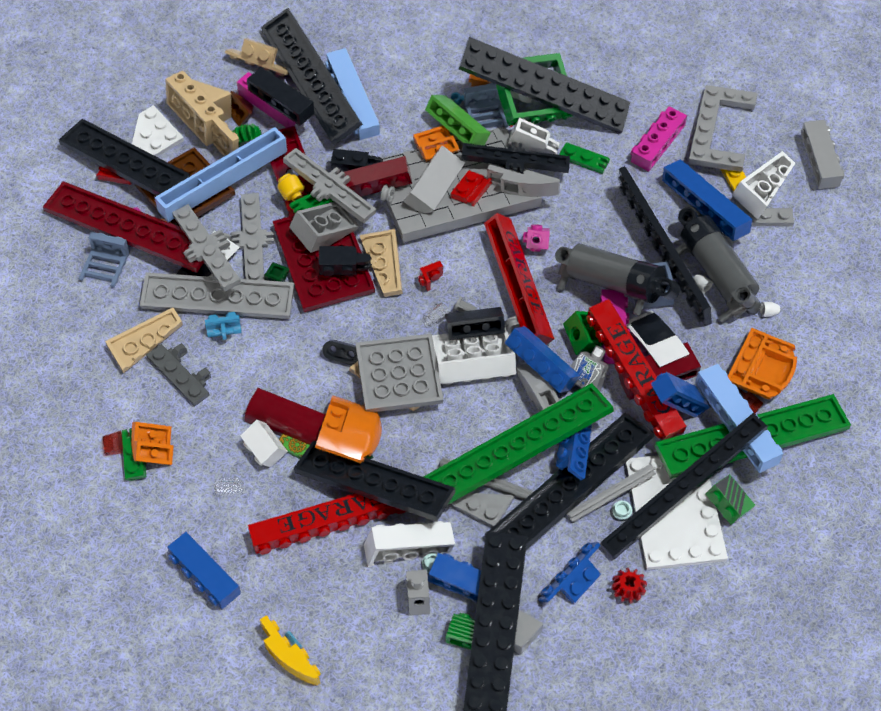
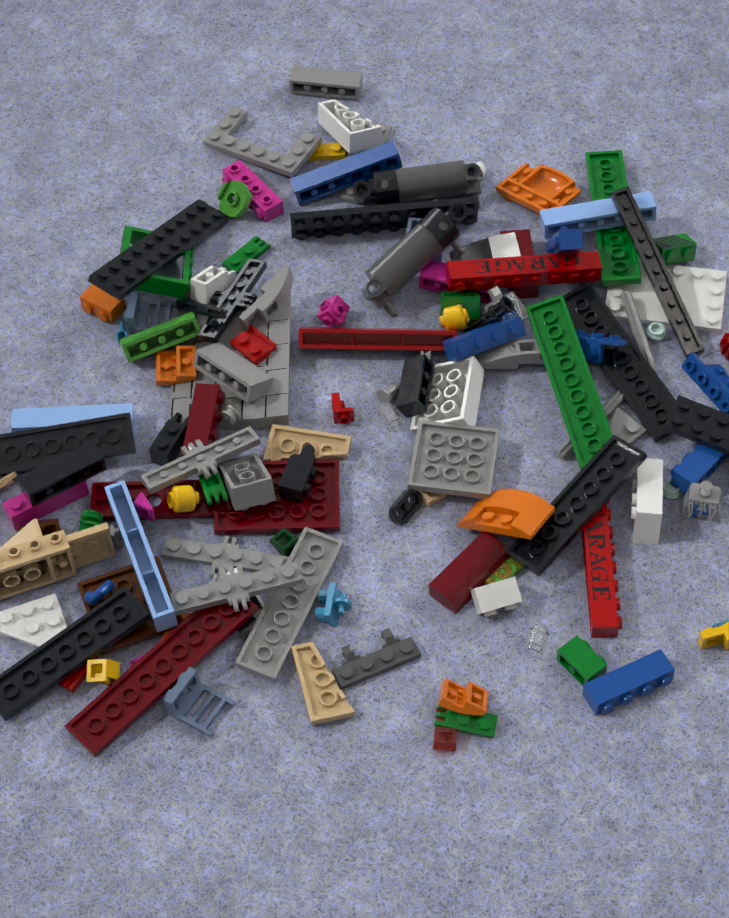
camera: 70 degrees left, 5 degrees down
none -> blue arm [84,580,115,605]
none -> yellow brick [86,659,120,685]
none -> dark pink slope [133,492,155,522]
none -> black axle [175,299,227,319]
none -> bright green plate [218,180,253,218]
none -> yellow head [440,305,470,331]
none -> black pin [463,296,515,333]
none -> green brick [556,635,607,686]

